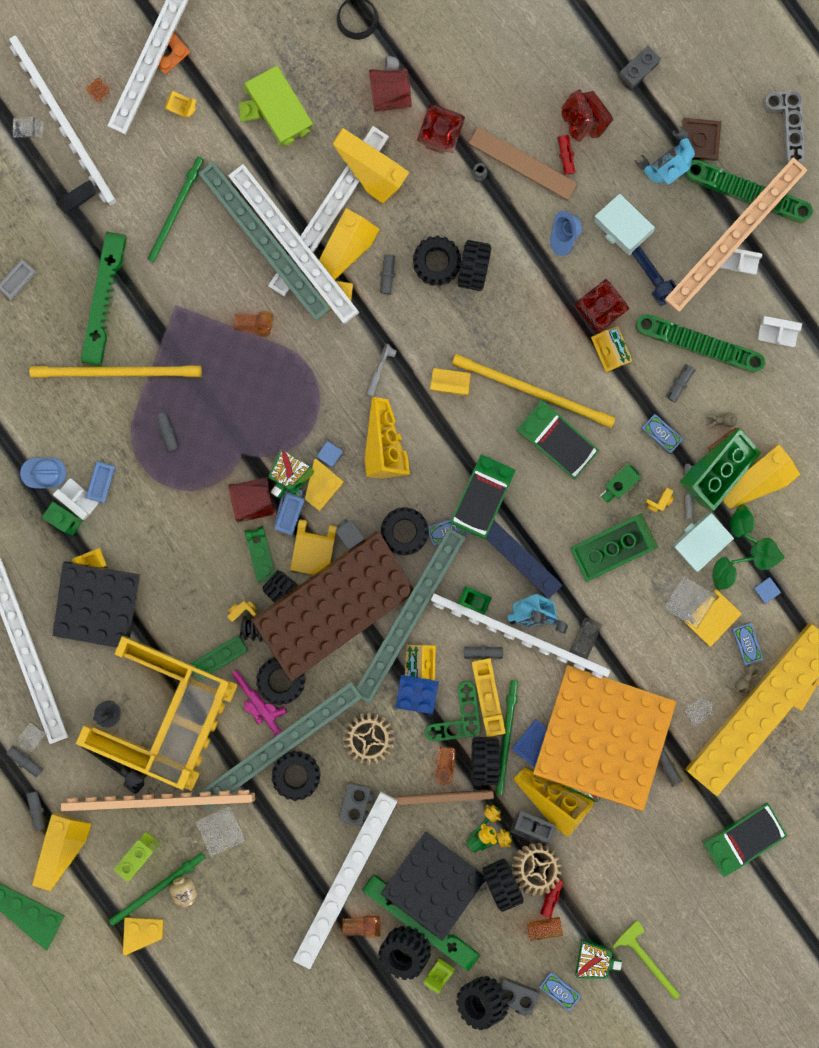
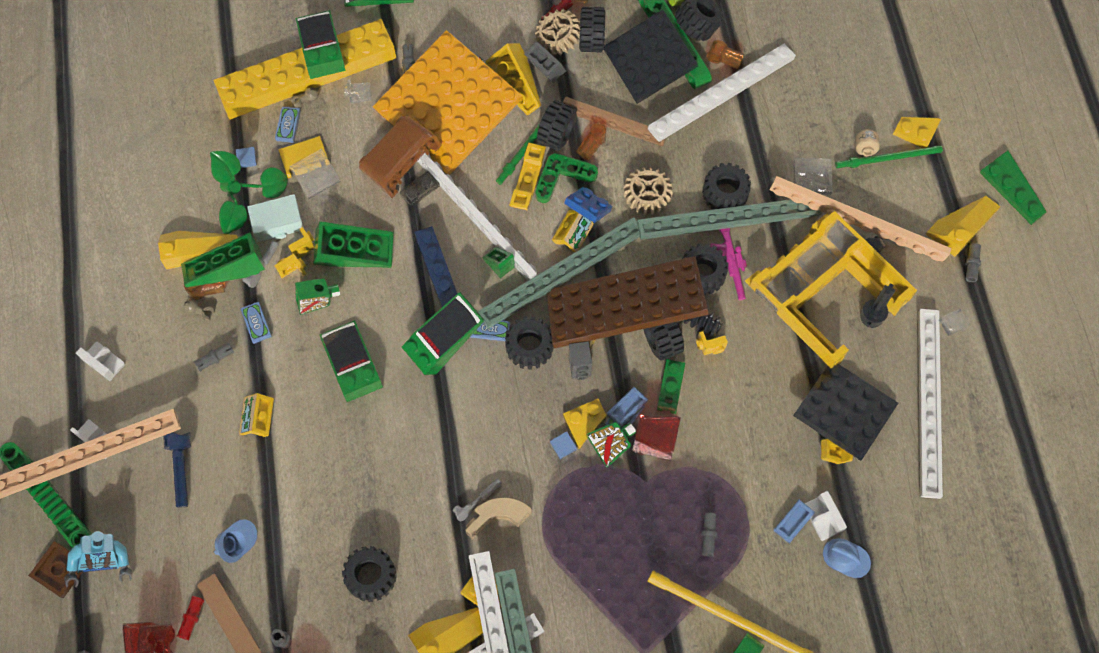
camera: 155 degrees left, 20 degrees down
dark grey pin [6,745,43,778] -> none
green torso [42,500,83,535] -> none
lime panel [114,831,161,882] -> none
green tile [191,635,249,680] -> none
clear orange piece [234,311,274,337] -> none
yellow flag [290,519,337,575] -> none
dark grey brick [339,782,374,826] -> none
yellow wedge [365,397,410,479] -> none
dark grey pin [380,255,395,295] -> none
yellow panel [430,368,471,396] -> none
yellow piece [452,354,615,428] -> none
black tyre [457,240,492,291] -> none
dark grey pin [464,645,503,660] -> none
yellow plant [466,804,512,852] -> none
medium azure torso [508,594,568,634] -> none
blue plate [512,719,547,768] -> none
clear red piece [575,279,629,334] -> none
light aqua container [594,194,655,256] -> none
green gear [635,314,765,373] -> none
none -> yellow bracket [288,227,314,258]
none -> slope [295,10,346,79]
none -> dark orange windscreen [359,115,442,198]
none -> tan arch [466,498,532,540]

